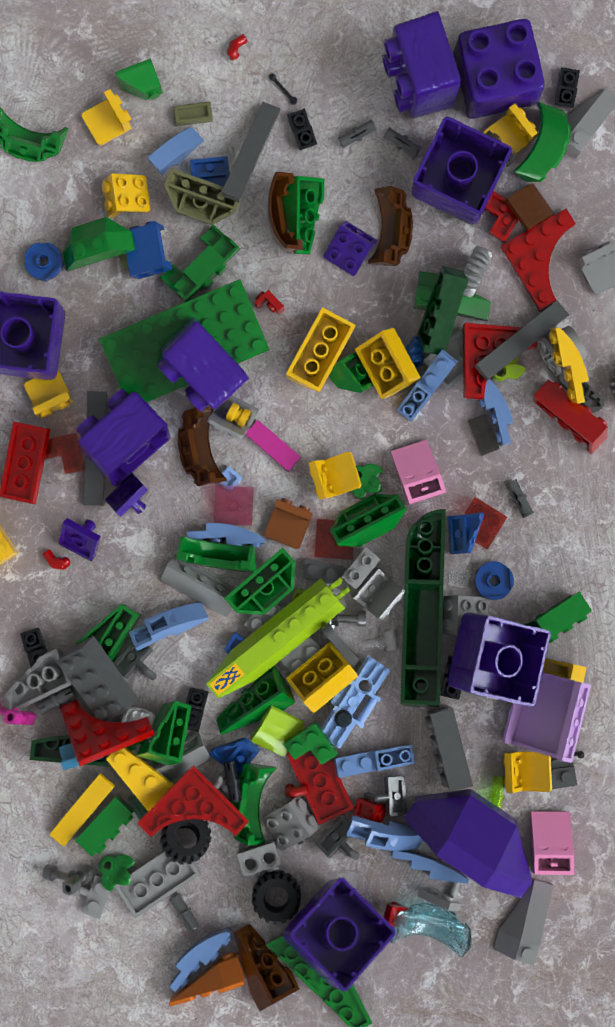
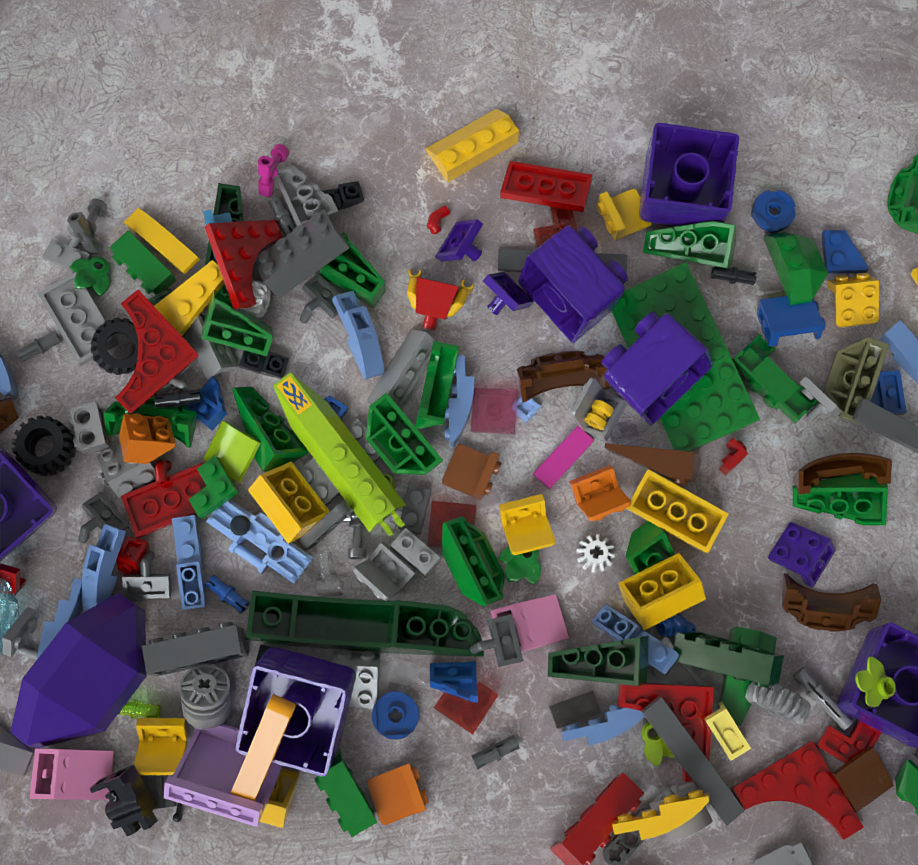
camera: 90 degrees right, 10 degrees down
none -> black hips [90,764,158,837]
none -> orange slope [119,414,176,464]
none -> light grey wheel [179,664,232,729]
none -> blue pin [205,574,250,614]
none -> beam [230,694,296,801]
none -> orange bracket [367,763,429,825]
none -> red torso [407,269,474,330]
none -> dark grey plate [470,614,523,667]
none -> dark green wedge [548,635,649,686]
none -> orange bracket [569,465,631,521]
none -> white gear [576,534,615,573]
none -> reddish brown wedge [604,443,701,486]
none -> green wedge [643,221,736,268]
none -> light yellow panel [704,701,751,761]
none -> black pin [711,266,757,286]
none -> light grey pin [793,667,854,730]
none -> light grey plate [799,377,842,421]
none -> blue wing [821,230,868,273]
none -> lime plate [855,657,896,707]

